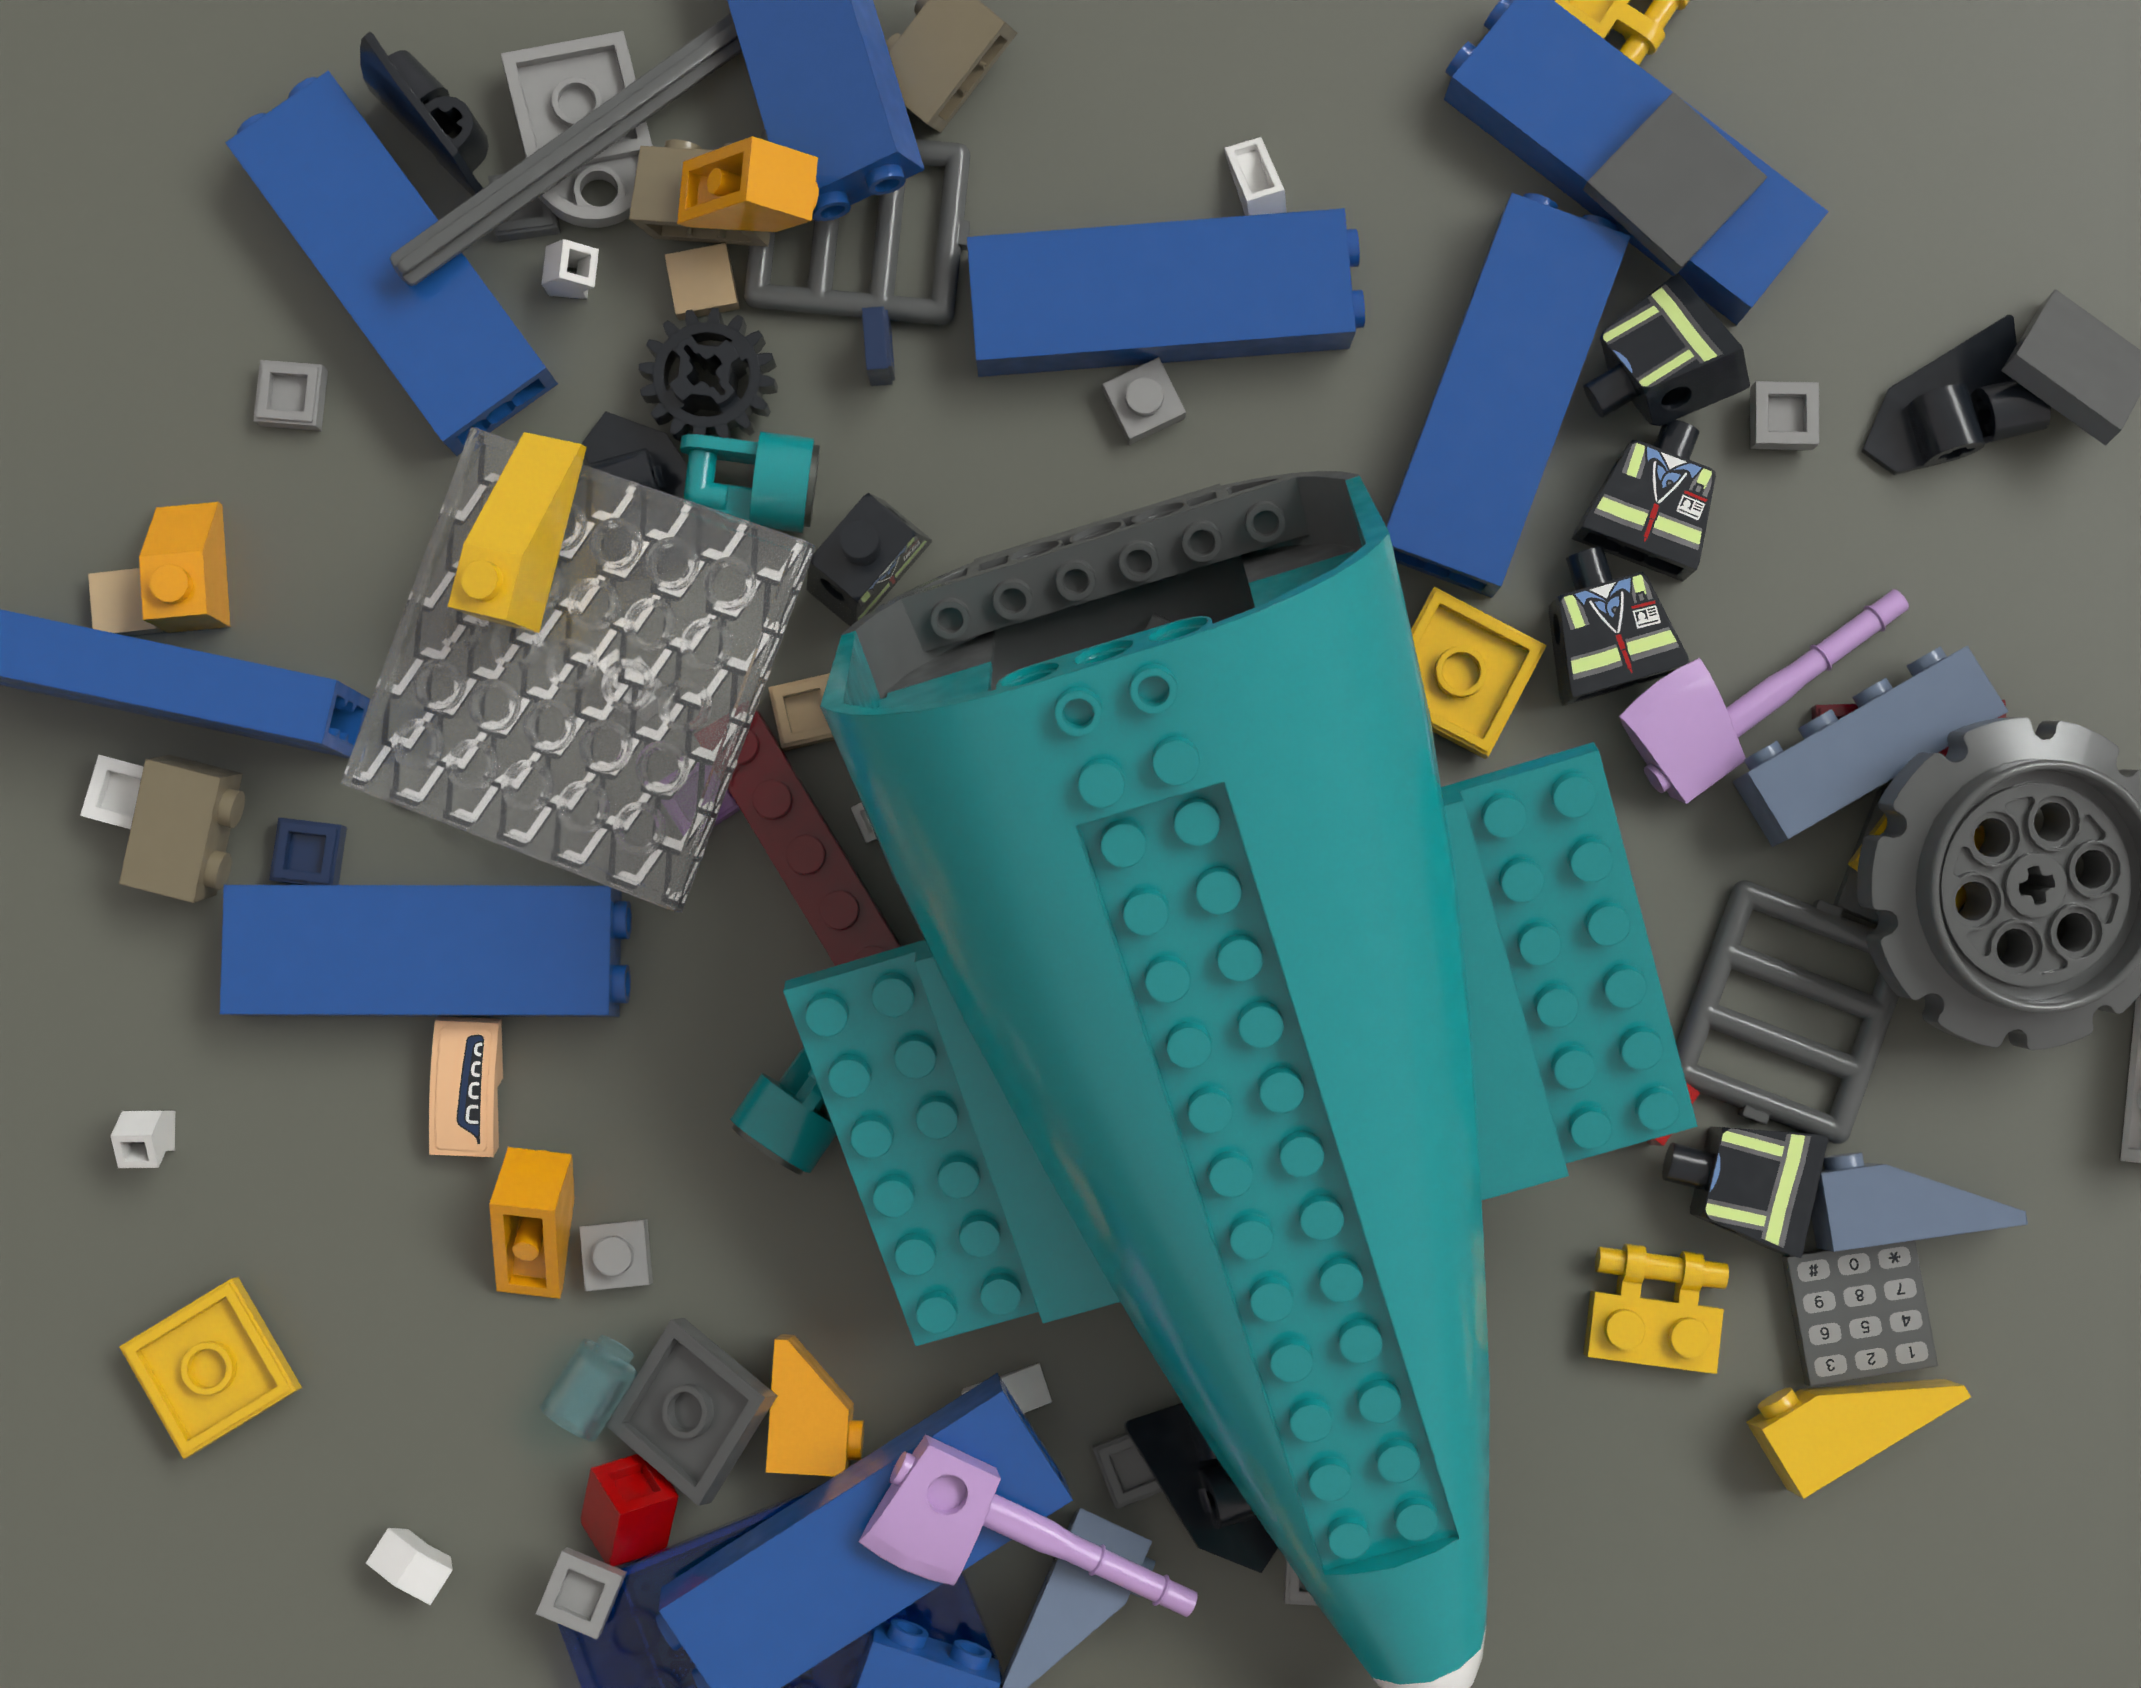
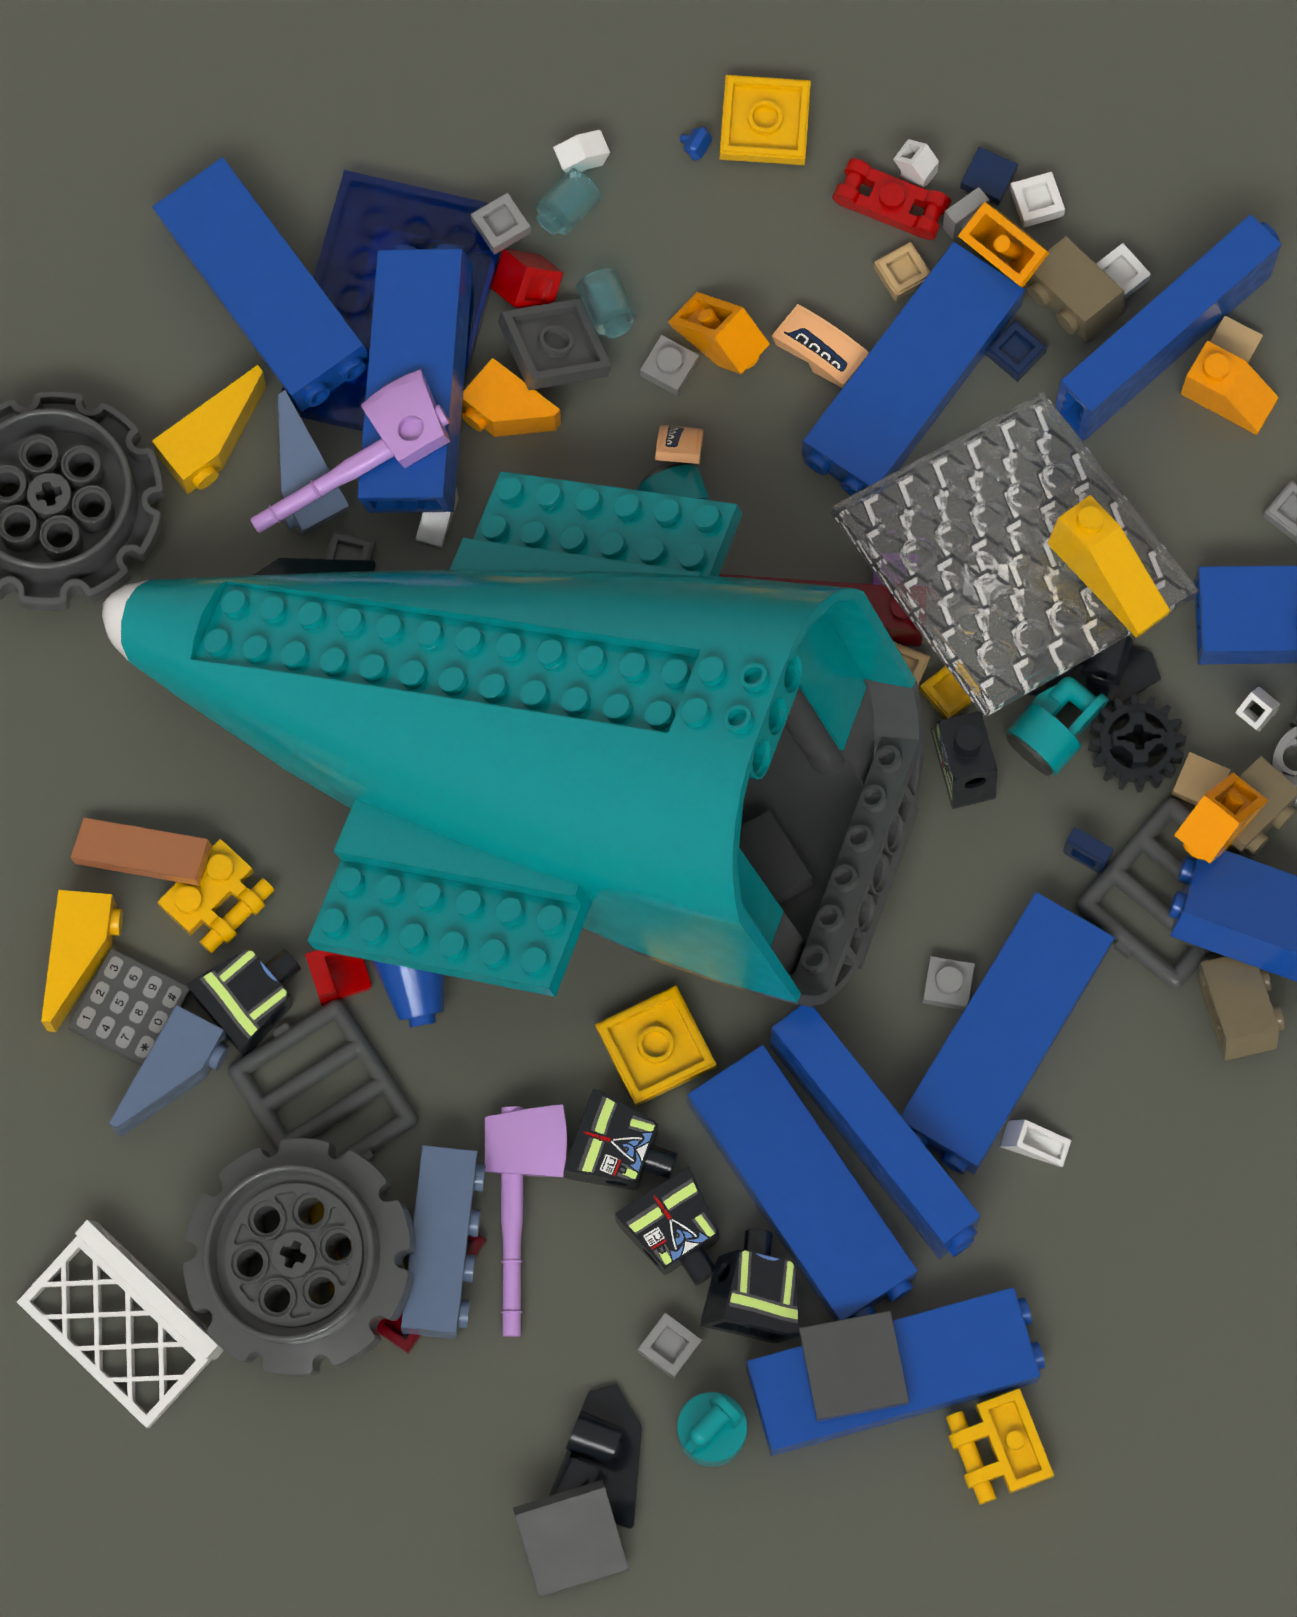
camera: 125 degrees right, 10 degrees down
none -> nougat tile [70,817,212,886]
none -> clear light blue brick [536,168,602,235]
none -> light nougat slope [655,425,704,464]
none -> teal piece [677,1392,747,1467]
none -> blue rock [680,127,712,161]
none -> blue brick [770,1005,981,1259]
none -> red plate [832,158,952,240]
none -> tan tile [873,242,930,302]
none -> yellow tile [919,664,980,719]
none -> light grey plate [942,187,989,240]
none -> light orange slope [958,201,1049,288]
none -> dark blue tile [960,147,1018,206]
none -> white plate [1010,171,1065,228]

